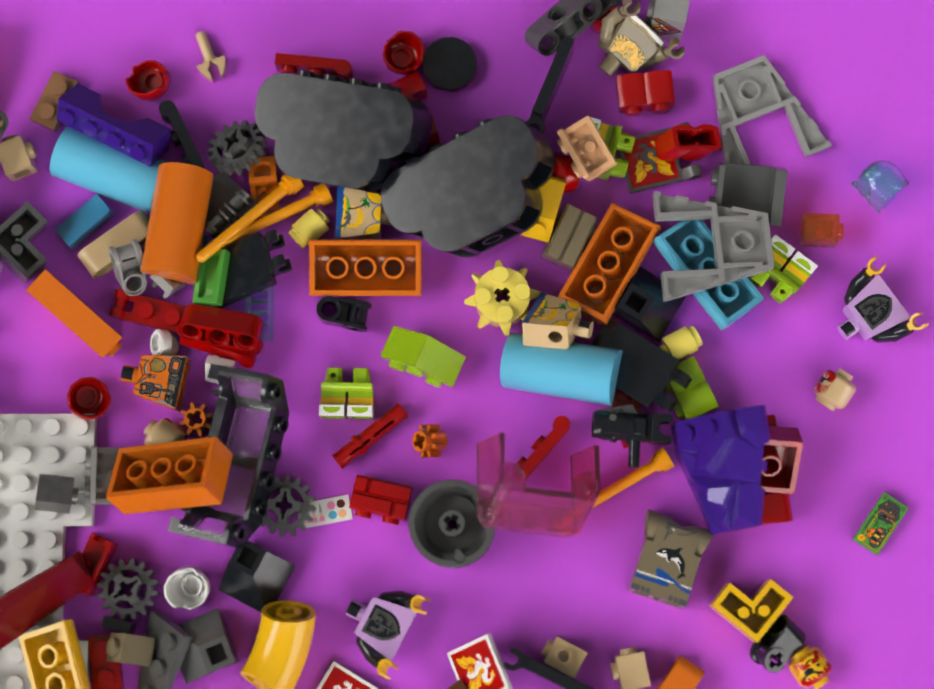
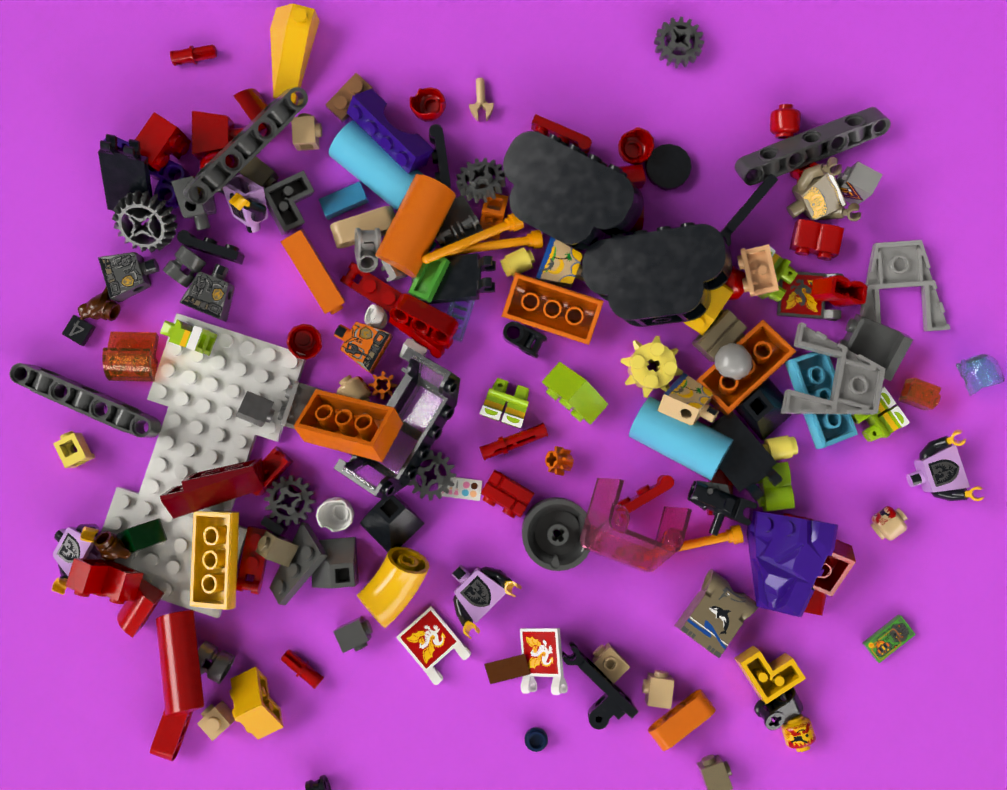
camera: 15 degrees right, 5 degrees up
none -> light grey hair [714,343,752,380]

